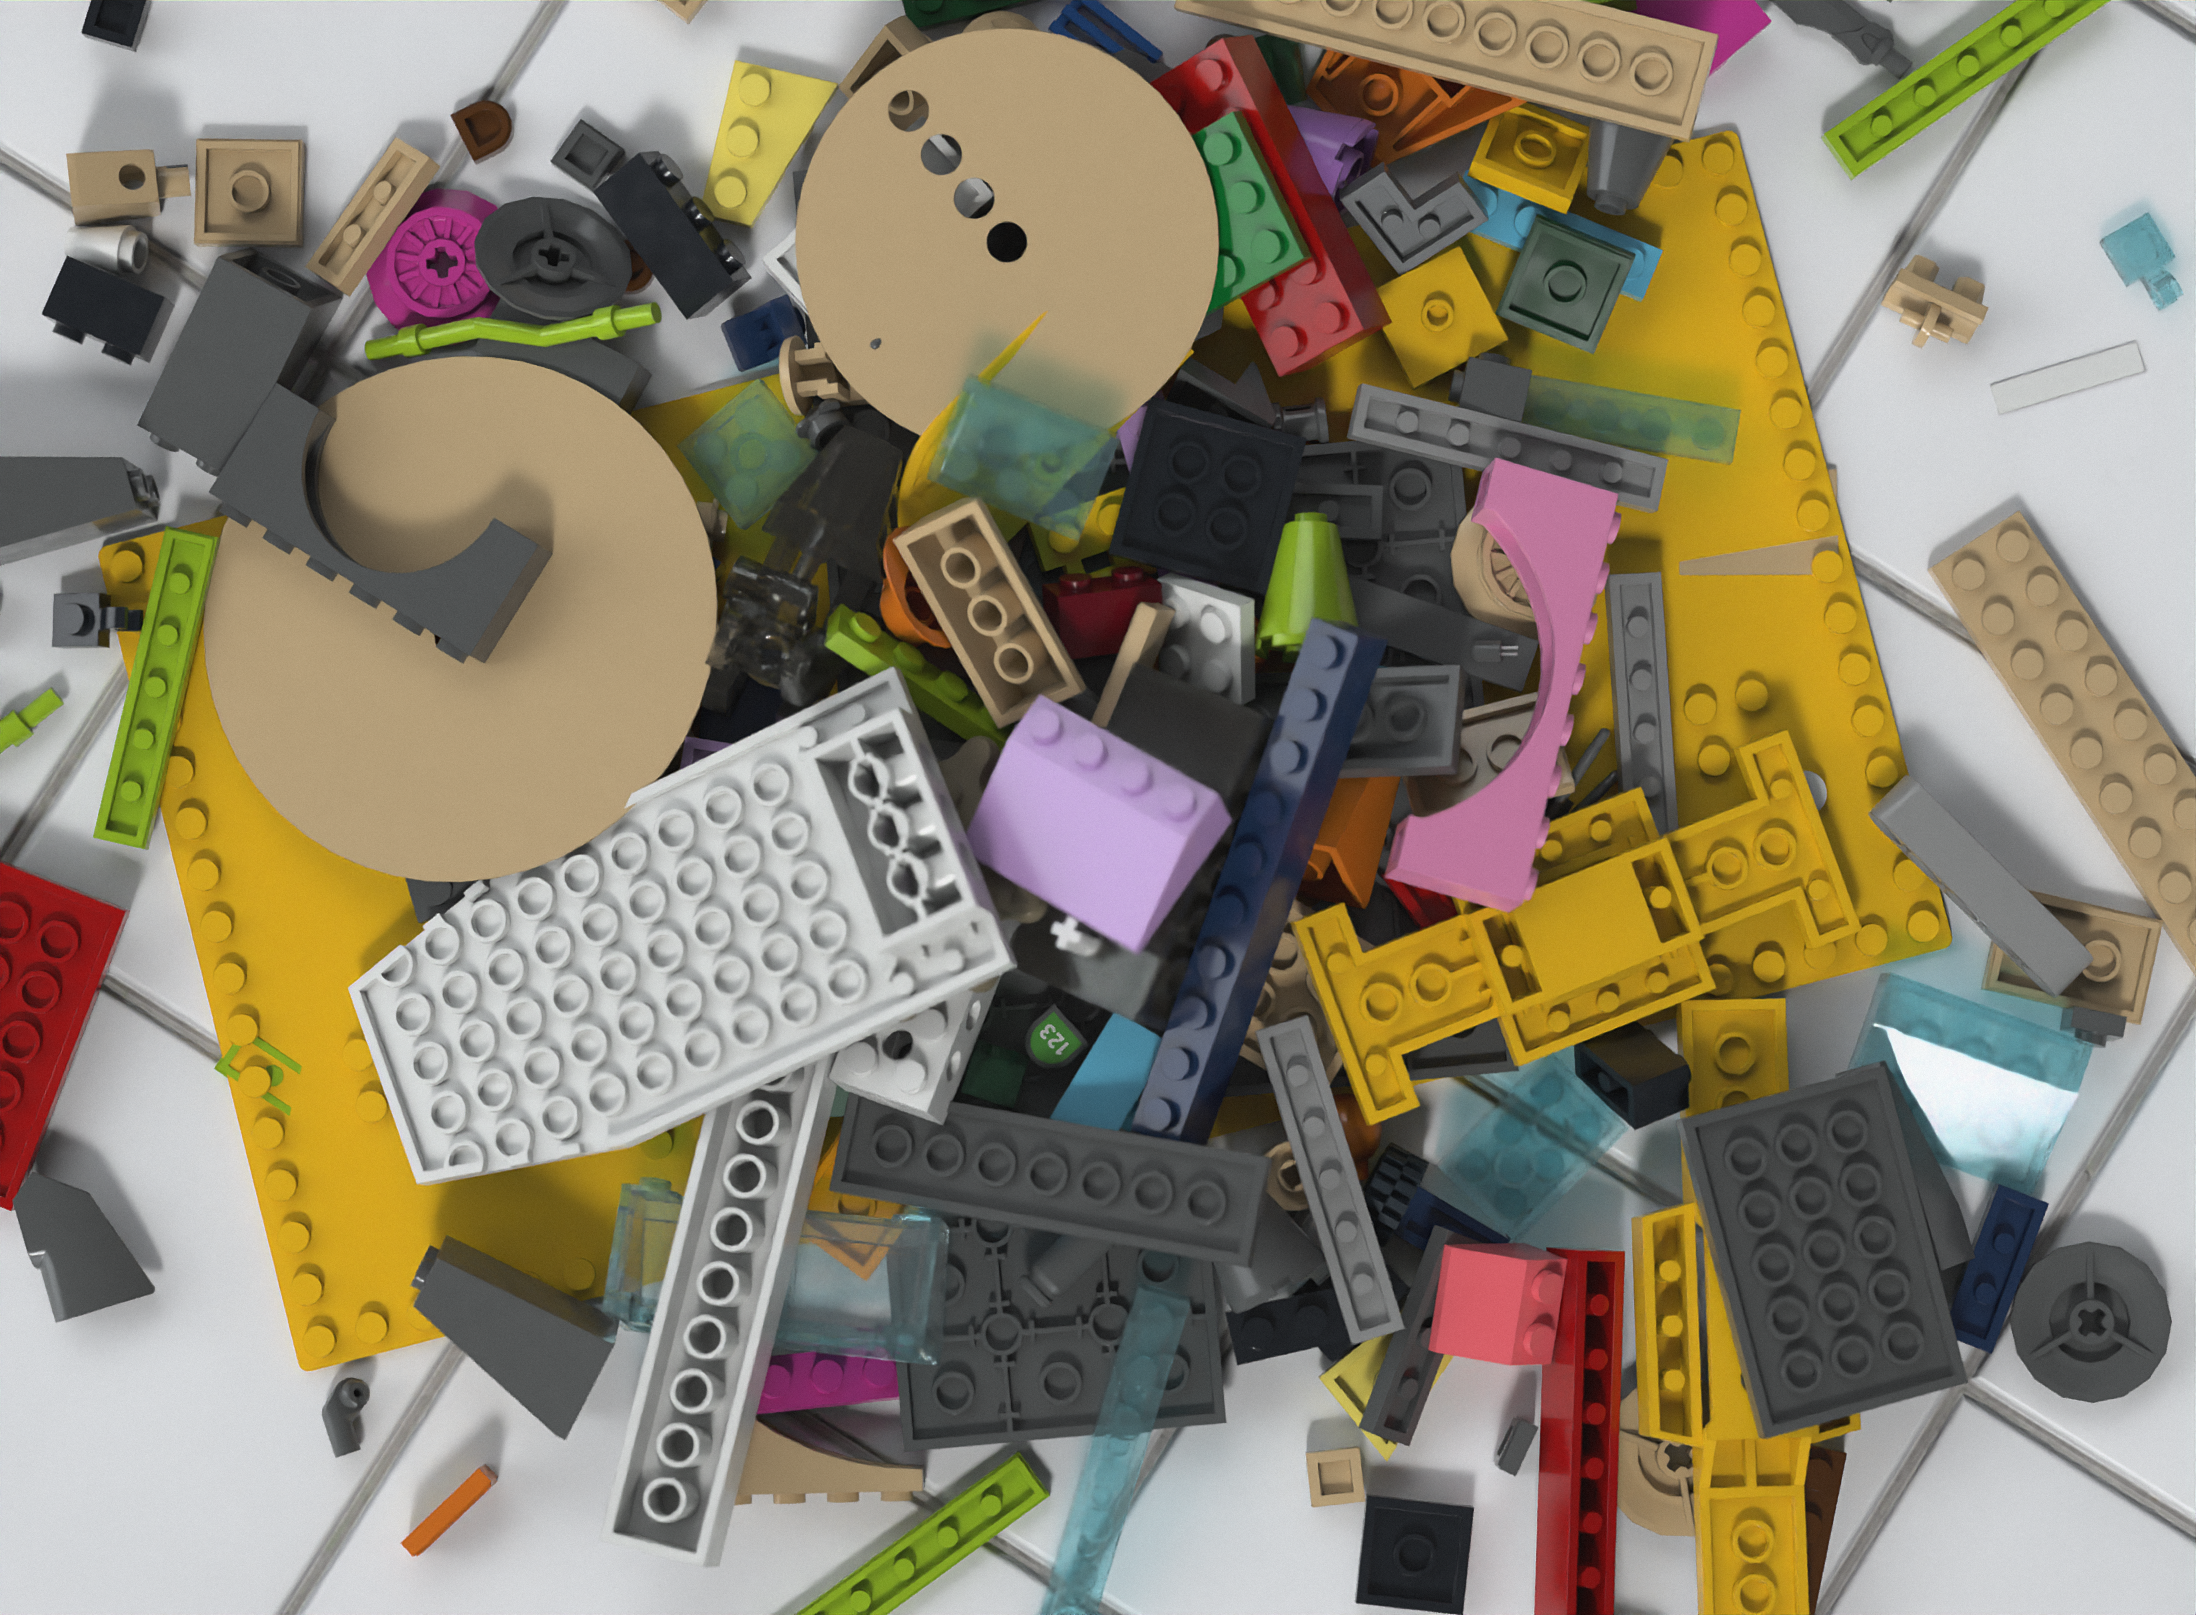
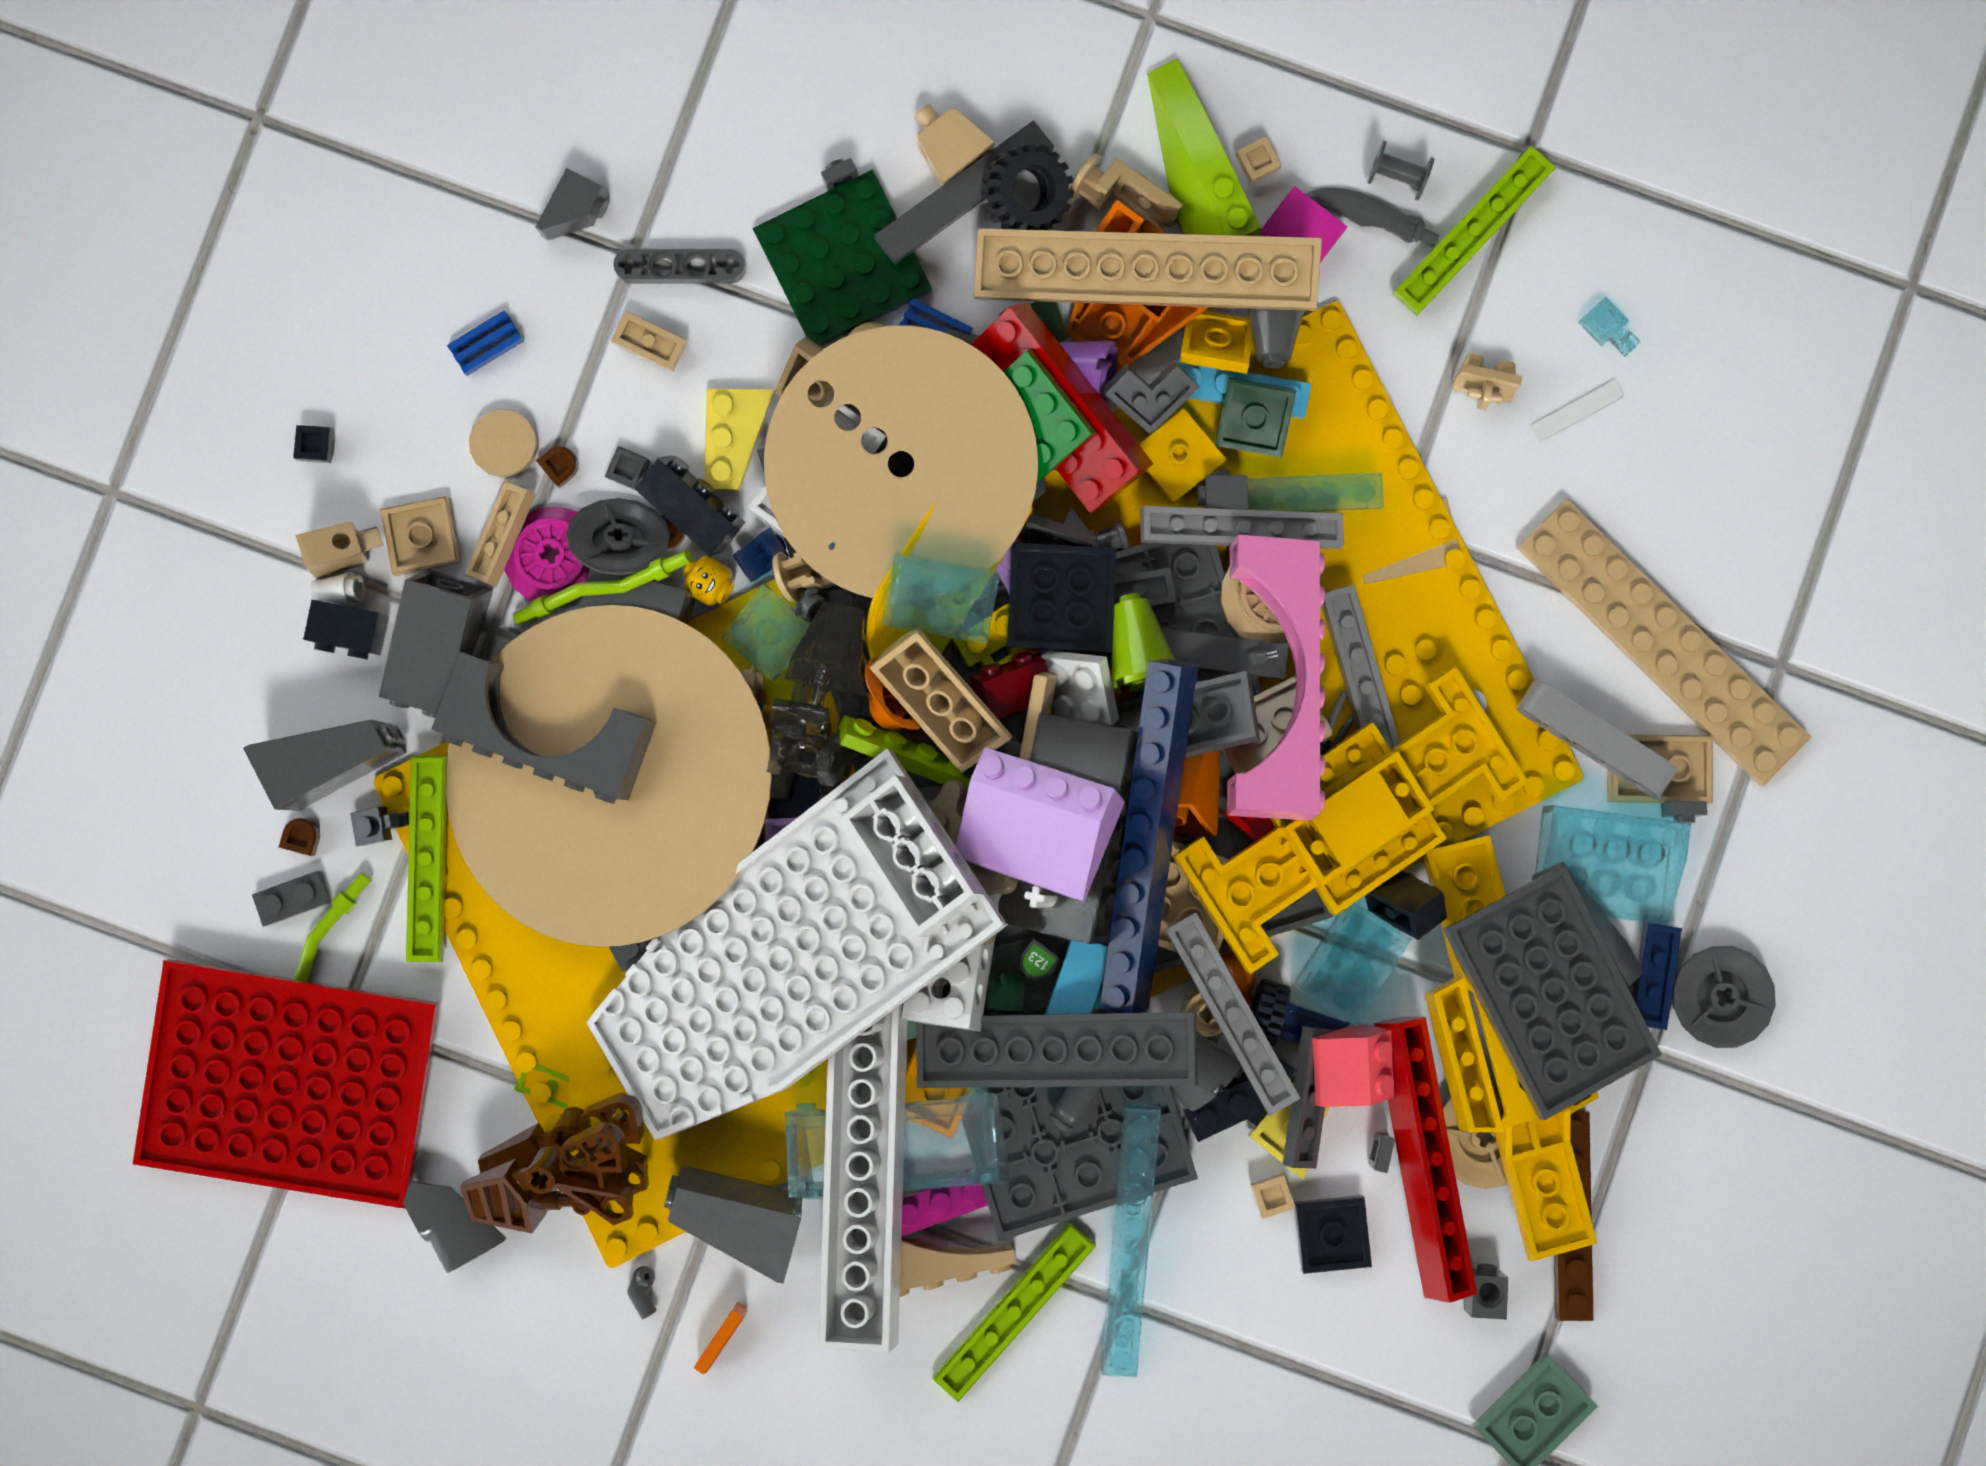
camera: 10 degrees left, 0 degrees up
none -> reddish brown piece [460,1093,649,1234]
none -> tan tile [469,409,538,478]
none -> yellow head [682,555,735,606]

